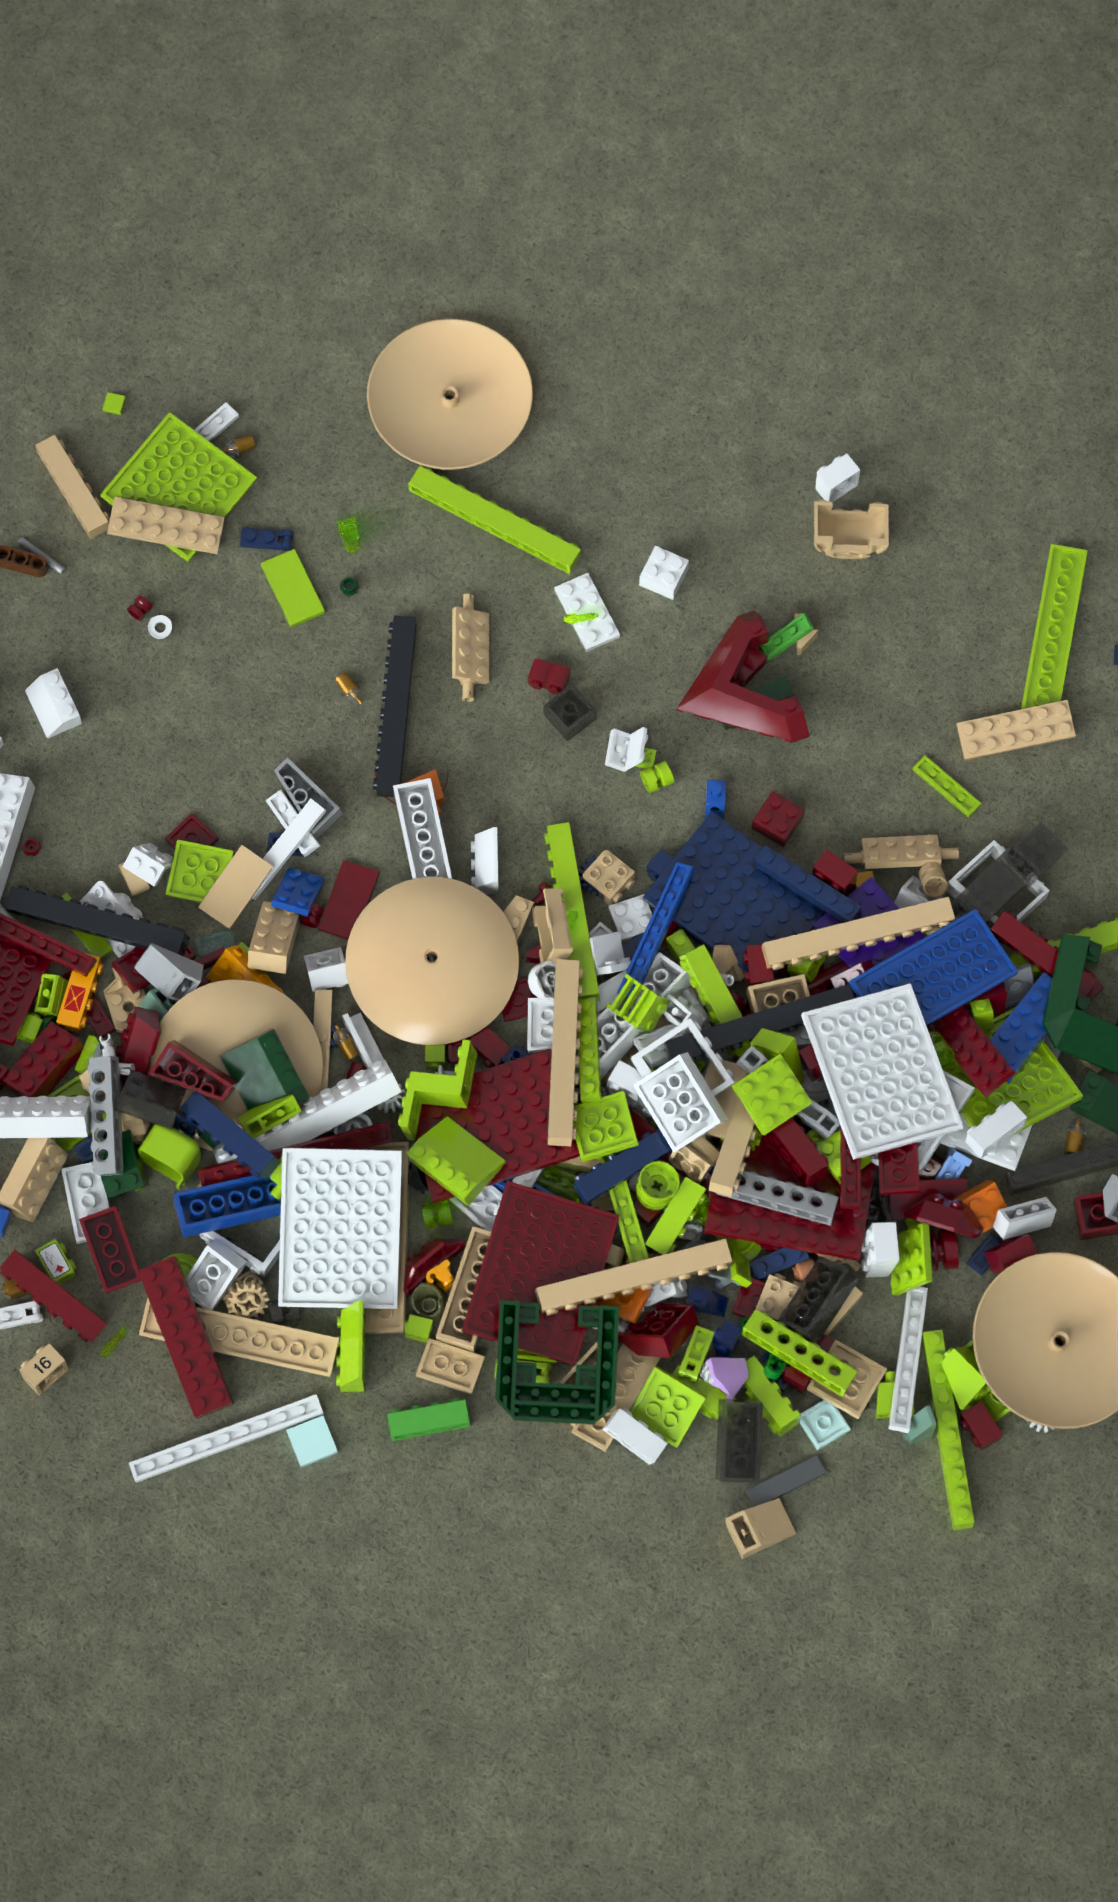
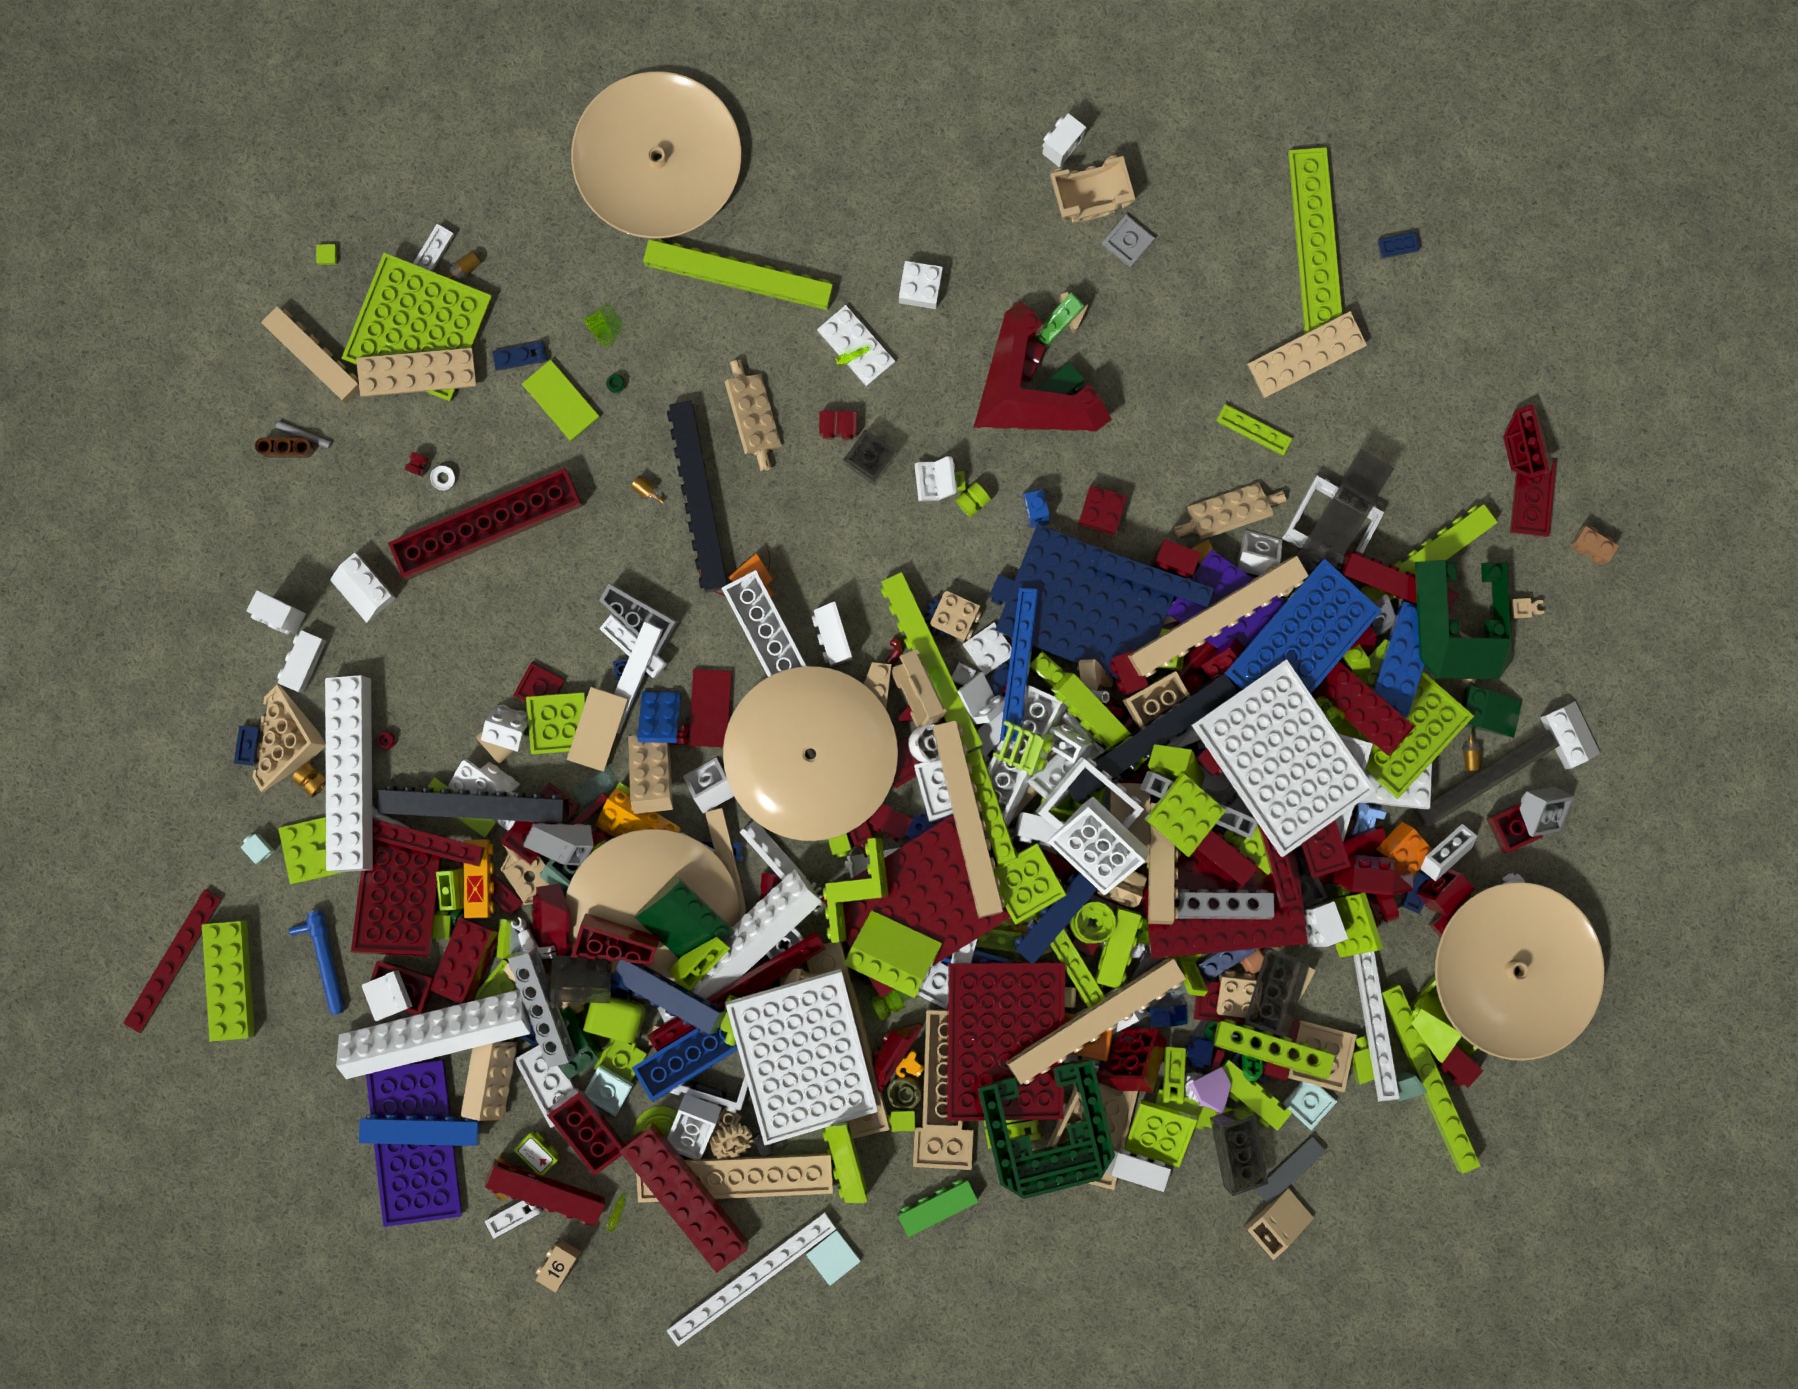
camera: 15 degrees left, 15 degrees up
pearl gold piece [333,1024,359,1060] -> none
tan wheel [919,862,948,897] -> none
white brick [965,1101,1027,1158] -> none
none -> dark red brick [388,468,583,580]
none -> light aqua tile [585,1064,634,1117]
none -> lime plate [594,1038,647,1082]
none -> light grey tile [1102,214,1155,268]
none -> dark red tile [1209,1048,1225,1070]

